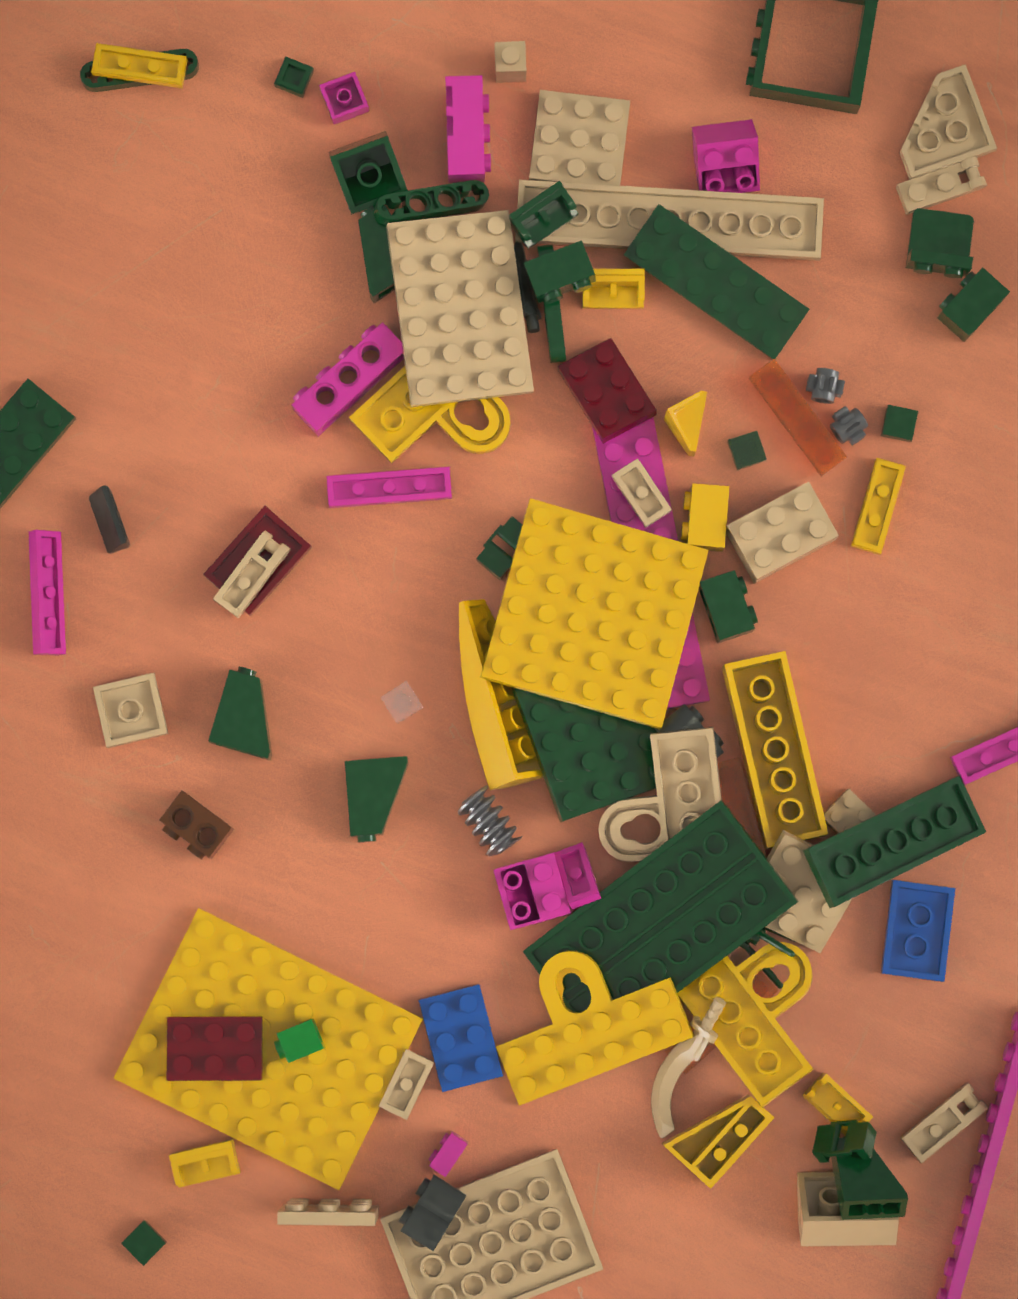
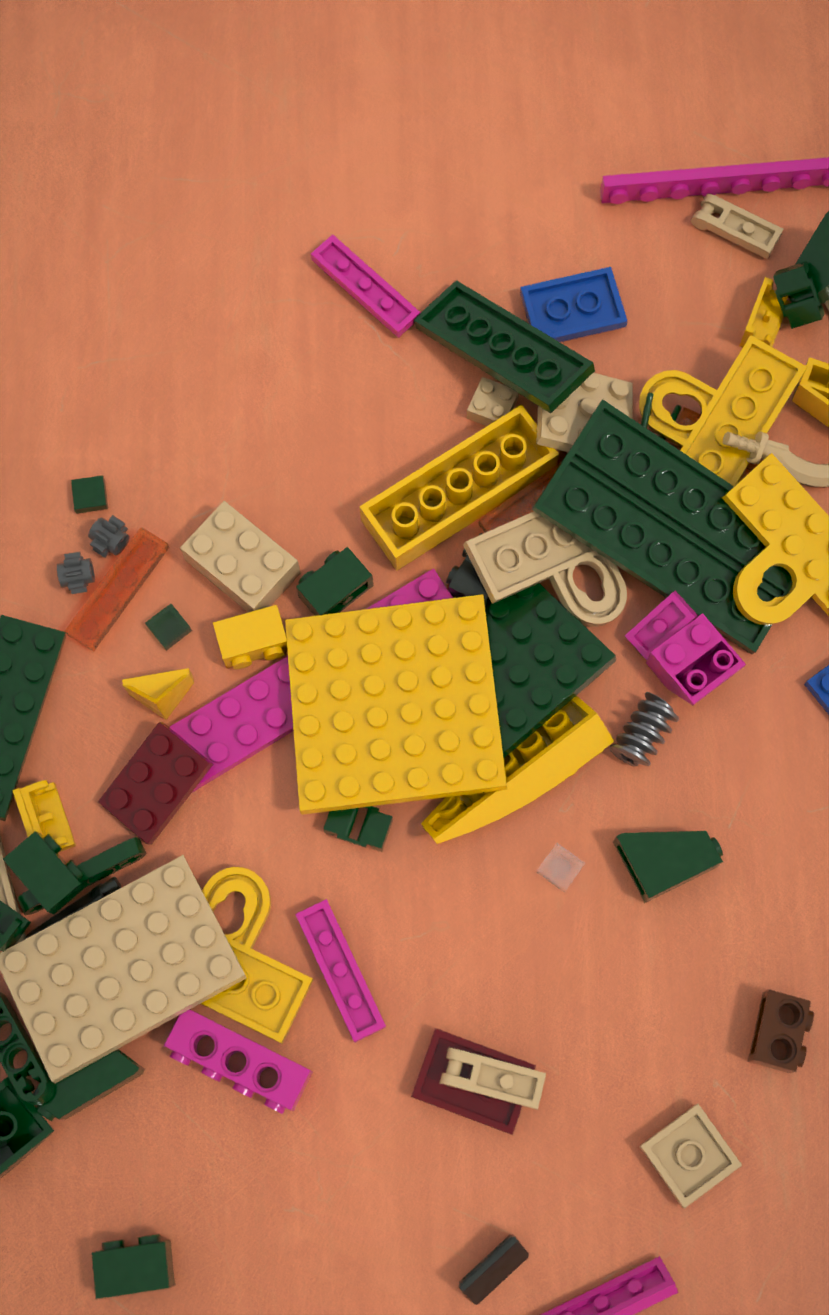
camera: 105 degrees left, 10 degrees down
dark green slope [208,666,272,761] -> none
tan plate [611,458,672,528] -> none
yellow tile [850,458,906,555] -> none
none -> dark green brick [92,1234,175,1299]

